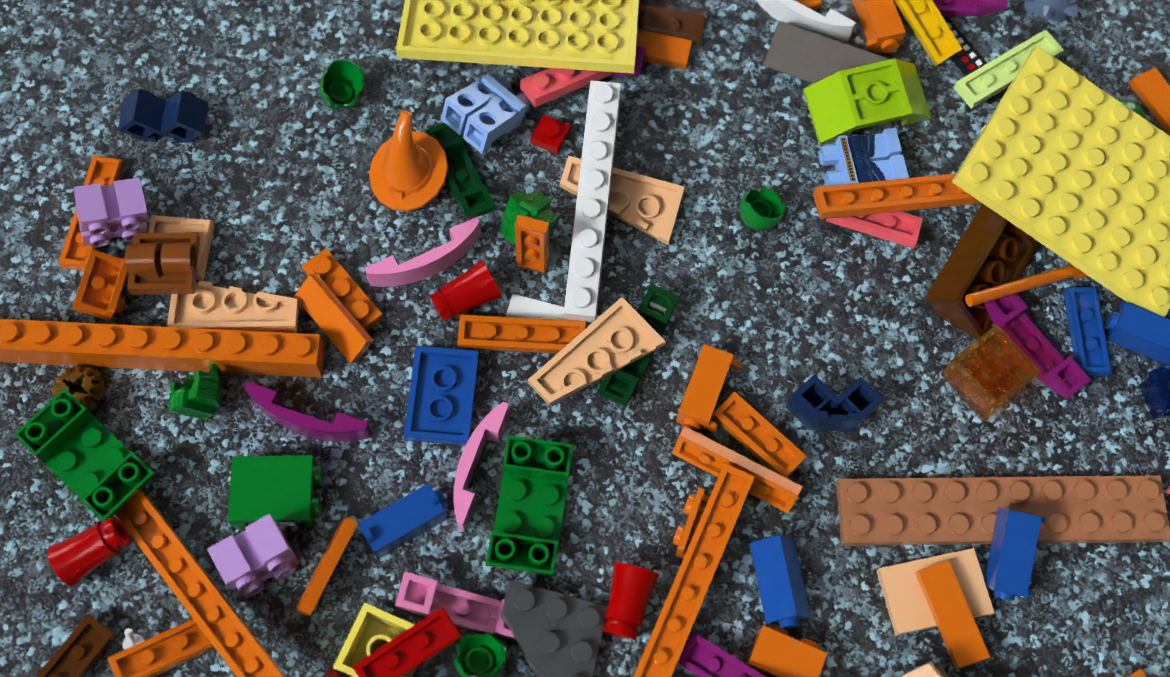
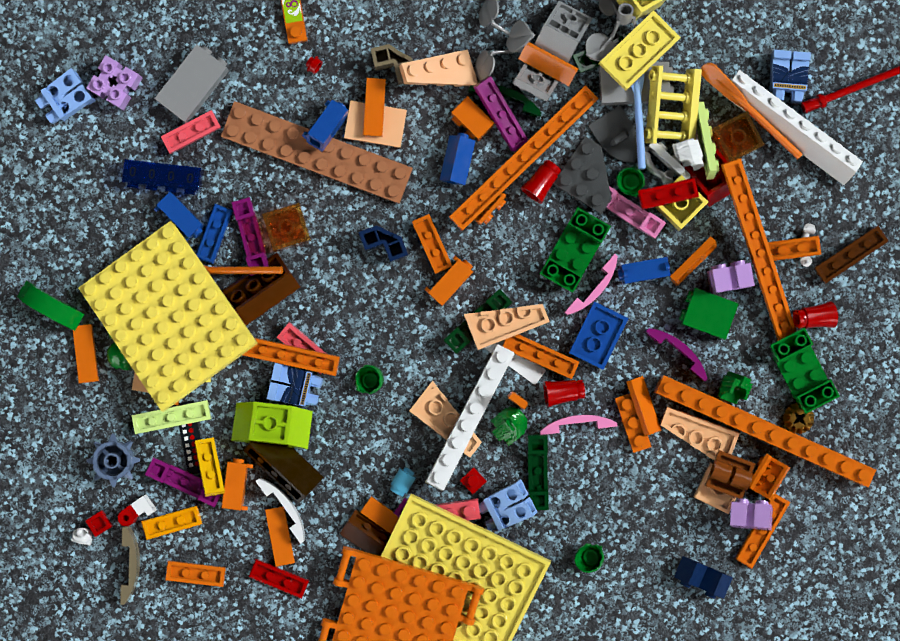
camera: 155 degrees left, 20 degrees up
orange piece [369,110,449,212] -> none
orange plate [672,426,803,514] -> none
none -> red plate [306,56,323,74]
none -> medium azure brick [390,467,416,497]

